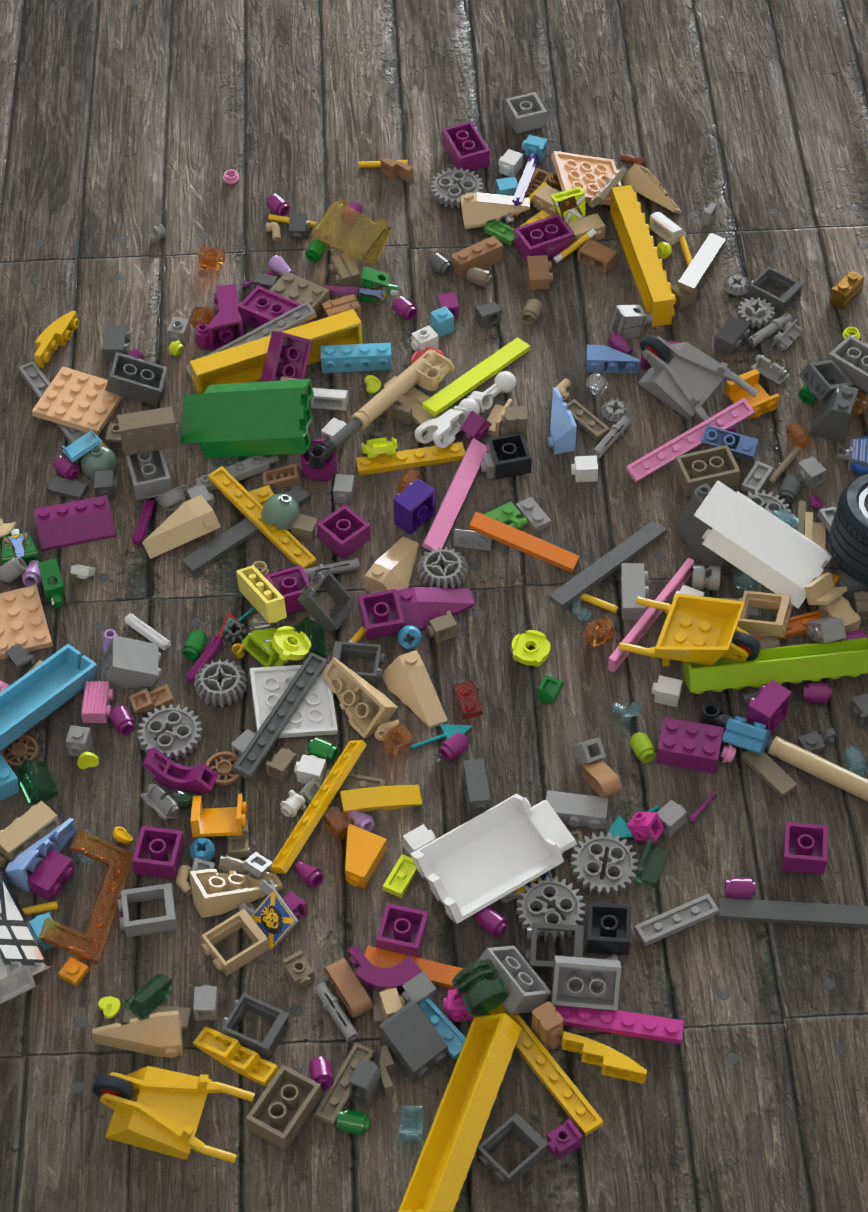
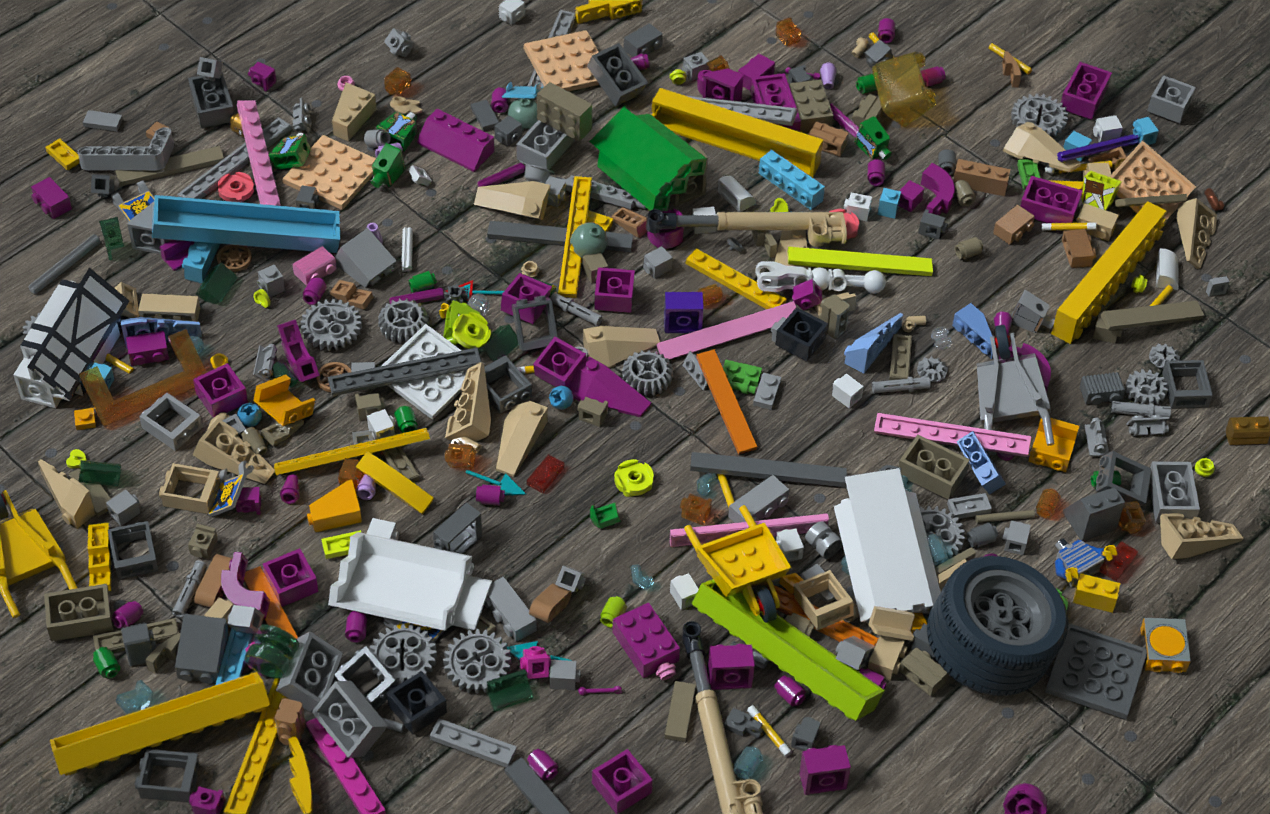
camera: 45 degrees right, 0 degrees up
light yellow brick [236,565,287,623] -> none
light grey plate [243,852,273,878] -> none
magenta slope [260,331,313,382] -> none
white brick [280,790,306,817] -> none
neon yellow plate [361,437,398,458] -> none
dark azure brick [722,716,770,754] -> none
none -> yellow bar [747,705,792,757]
none -> magenta arch [920,163,954,216]

